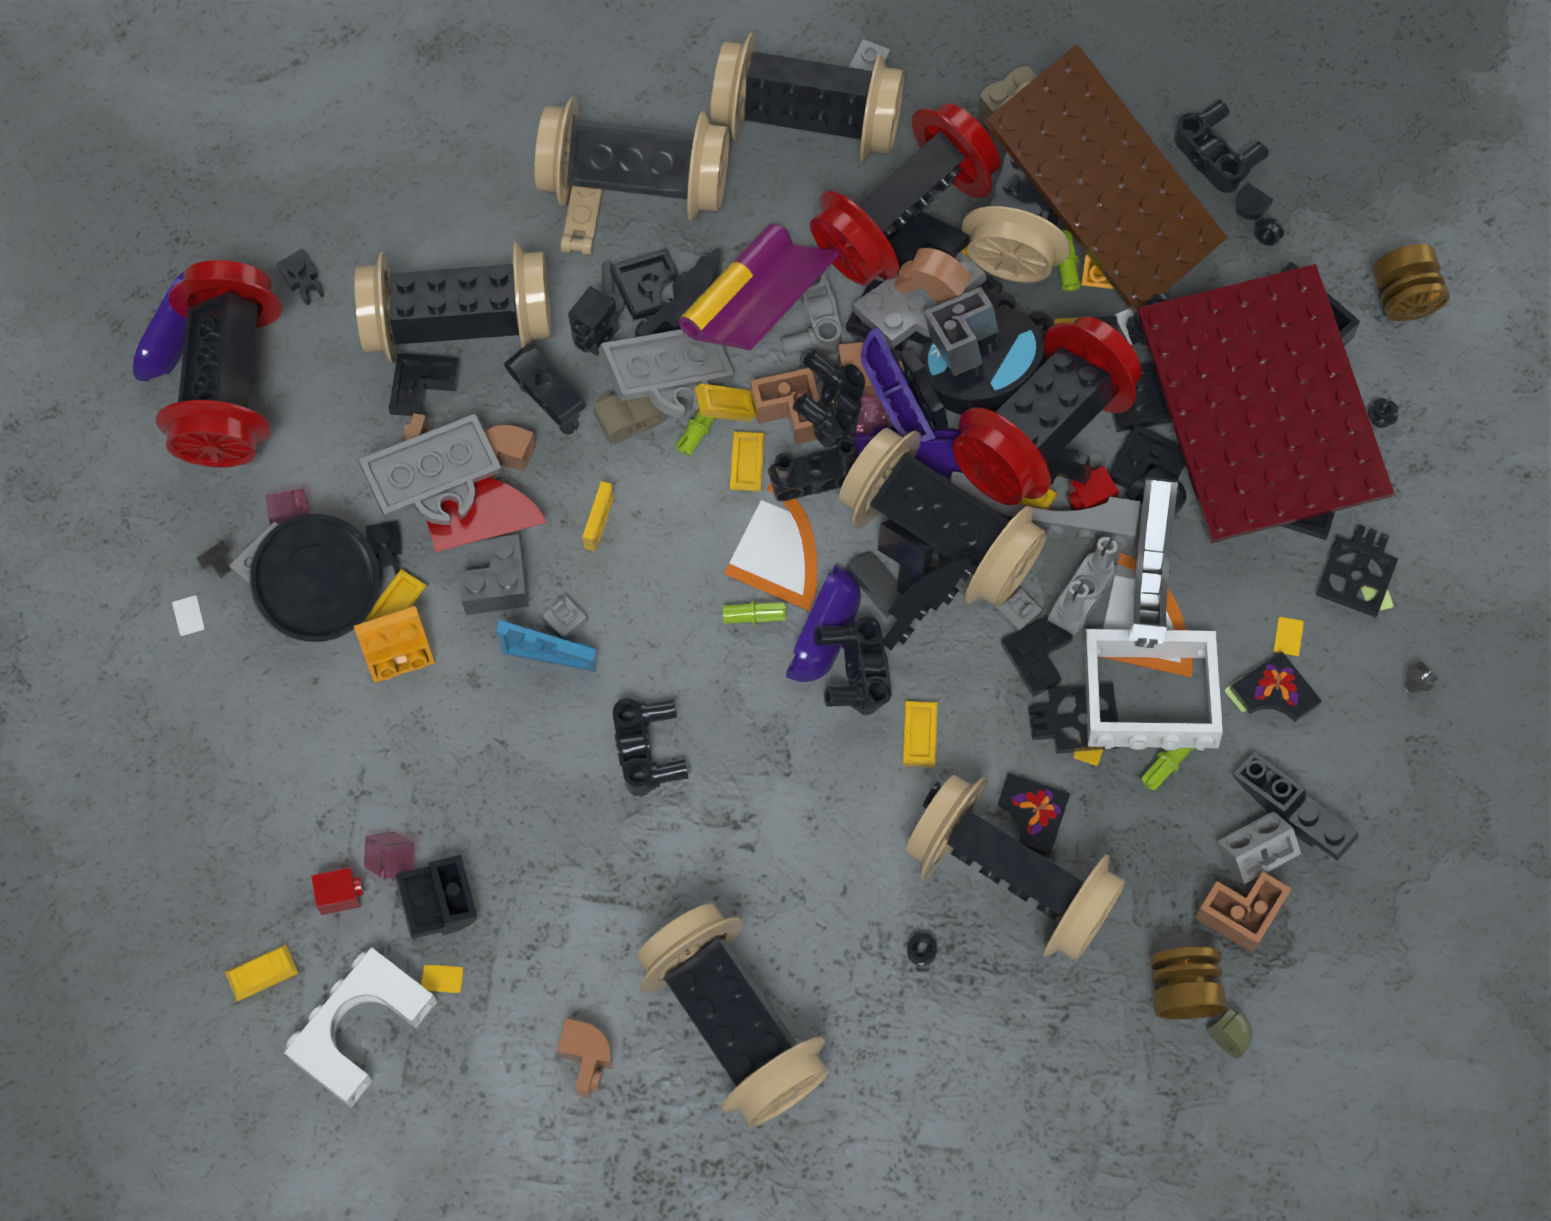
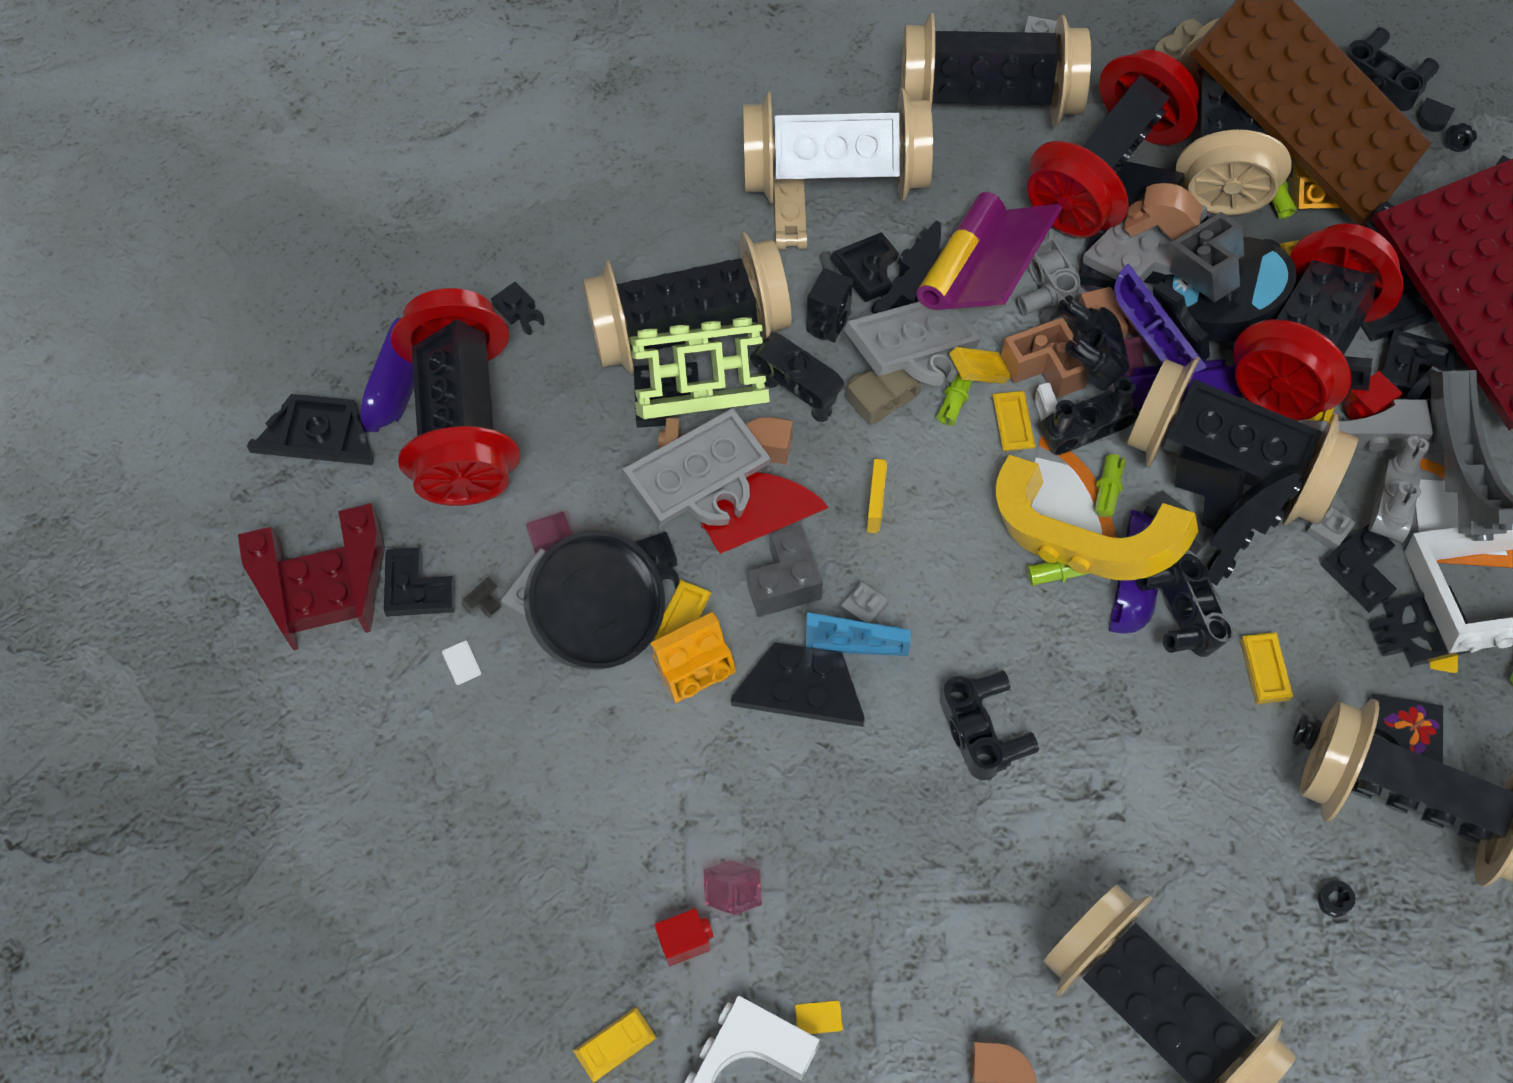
camera: 10 degrees left, 5 degrees down
black brick [395,855,477,939] -> none
none -> dark red wedge [238,503,385,650]
none -> black wing [247,394,373,465]
none -> black plate [384,548,455,617]
none -> yellowish green fence [629,317,770,419]
none -> black wing [731,642,865,727]
none -> yellow arch [996,455,1198,580]
none -> white tile [1034,383,1057,421]
none -> lime axle [1095,454,1126,518]

